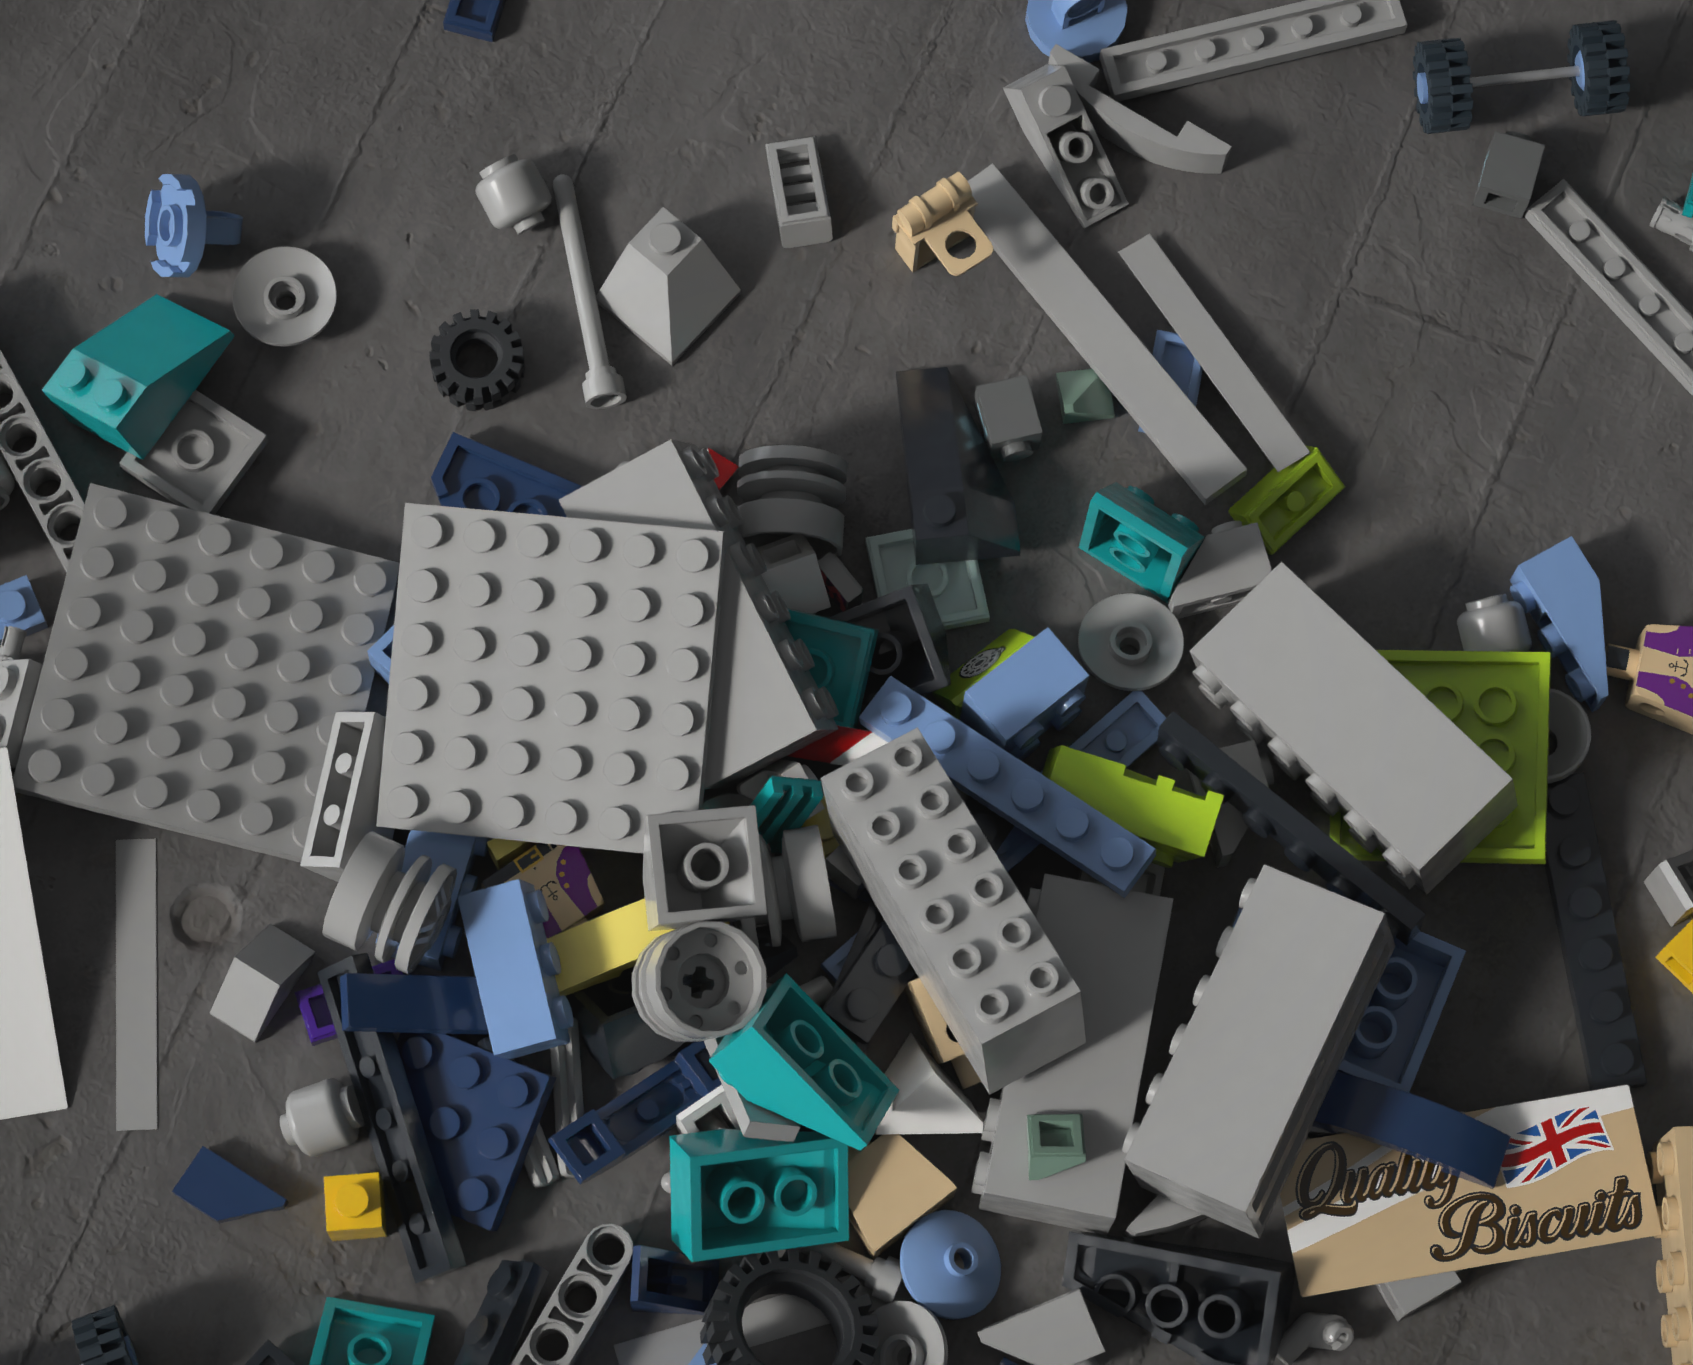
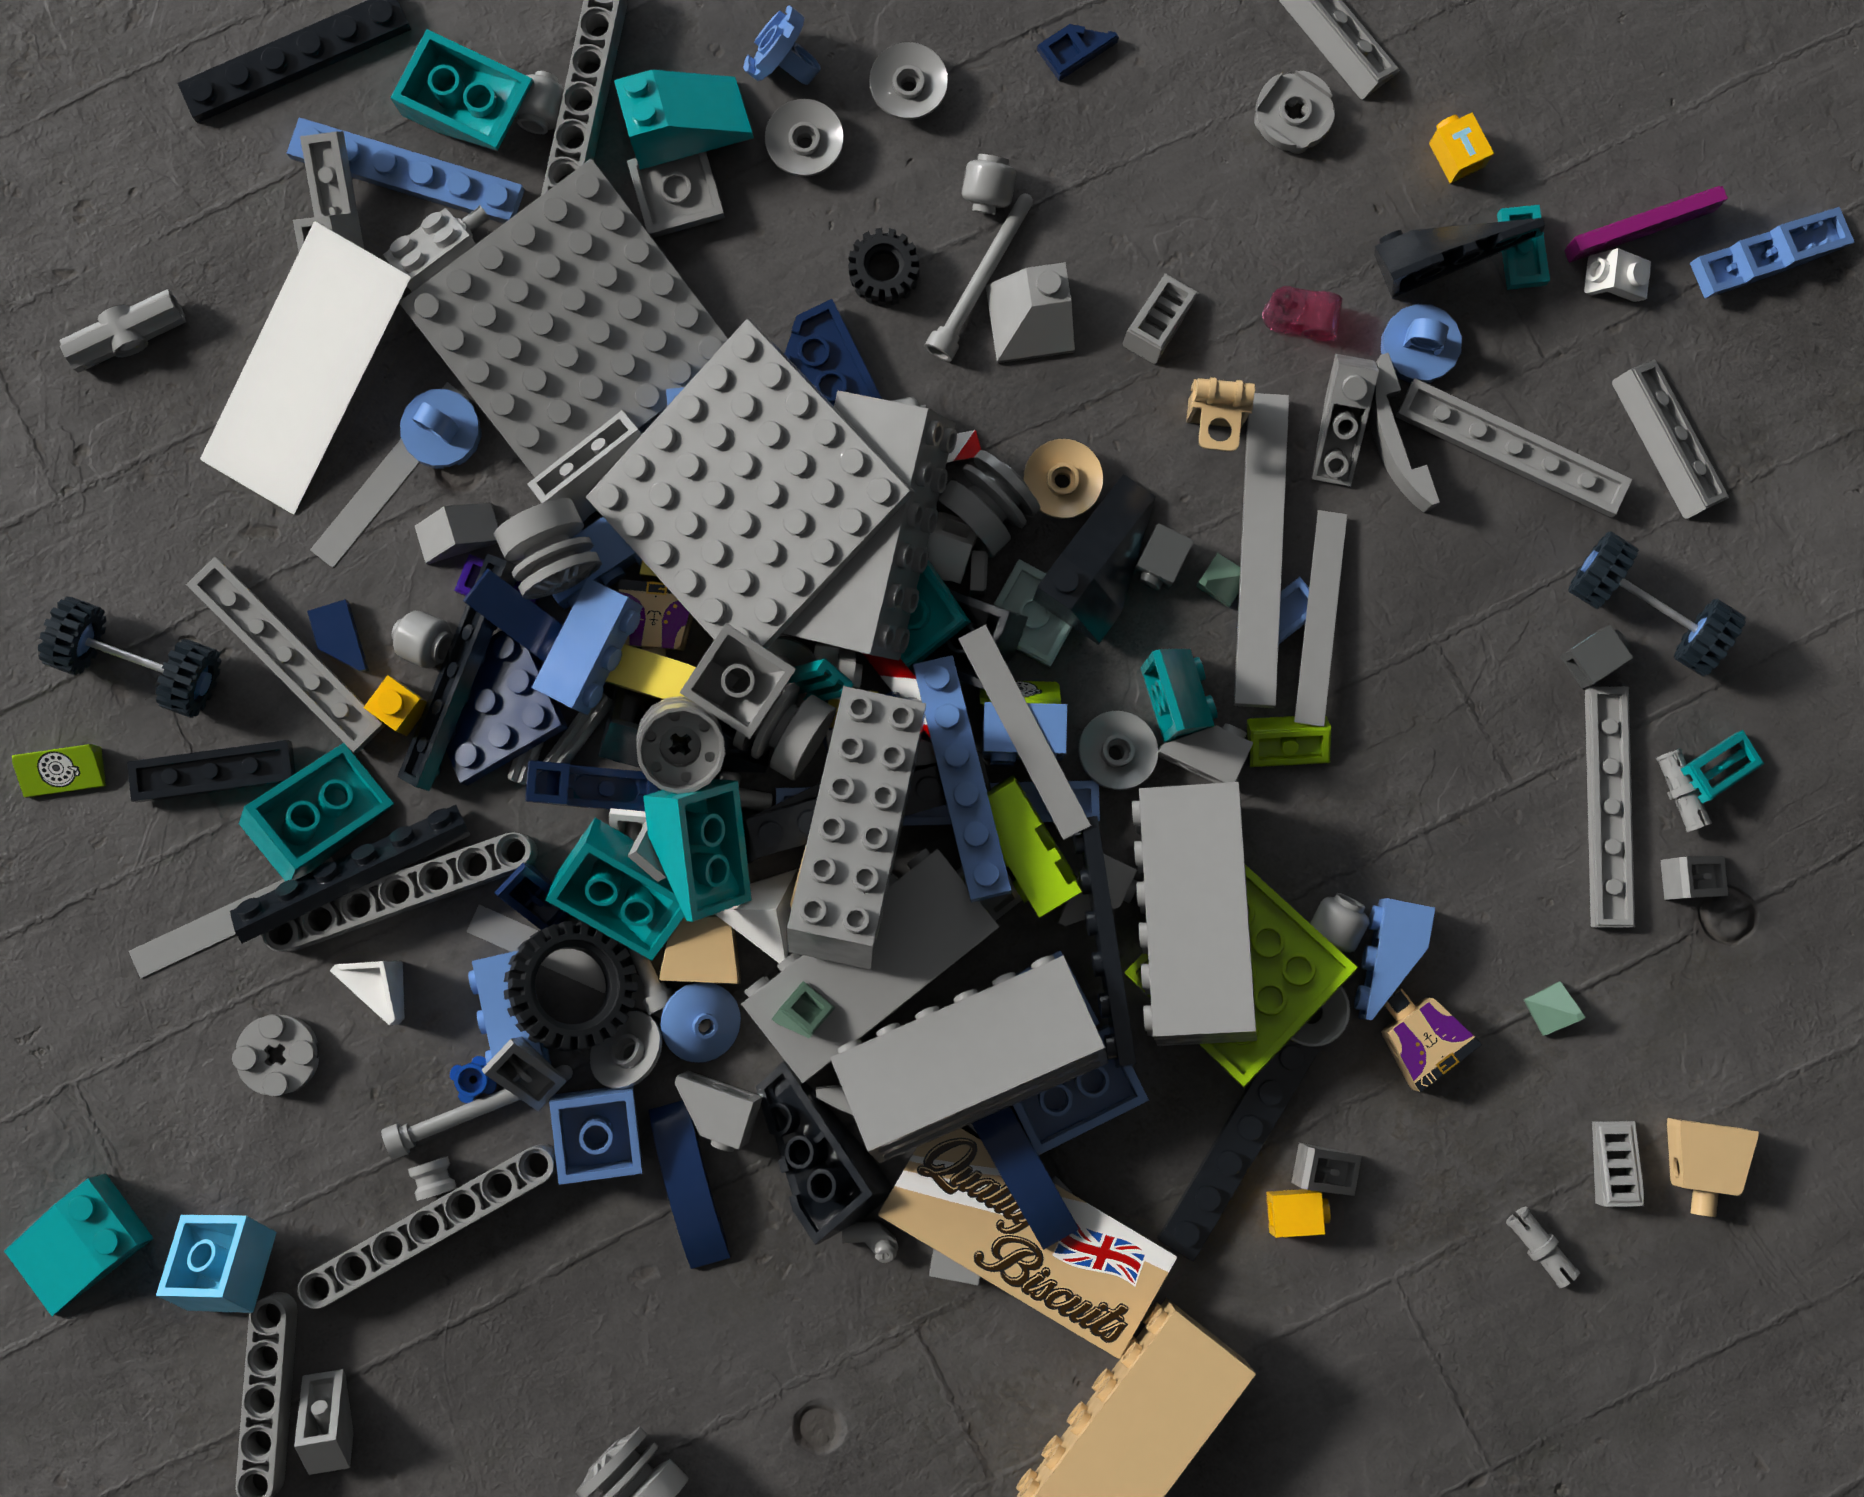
camera: 45 degrees right, 10 degrees up
none -> light grey plate [186,557,386,754]
none -> medium blue tile [400,389,482,469]
none -> light grey dish [869,42,948,120]
none -> light grey sticker [959,625,1091,840]
none -> tan dish [1023,439,1103,519]
none -> clear pink piece [1262,286,1343,341]

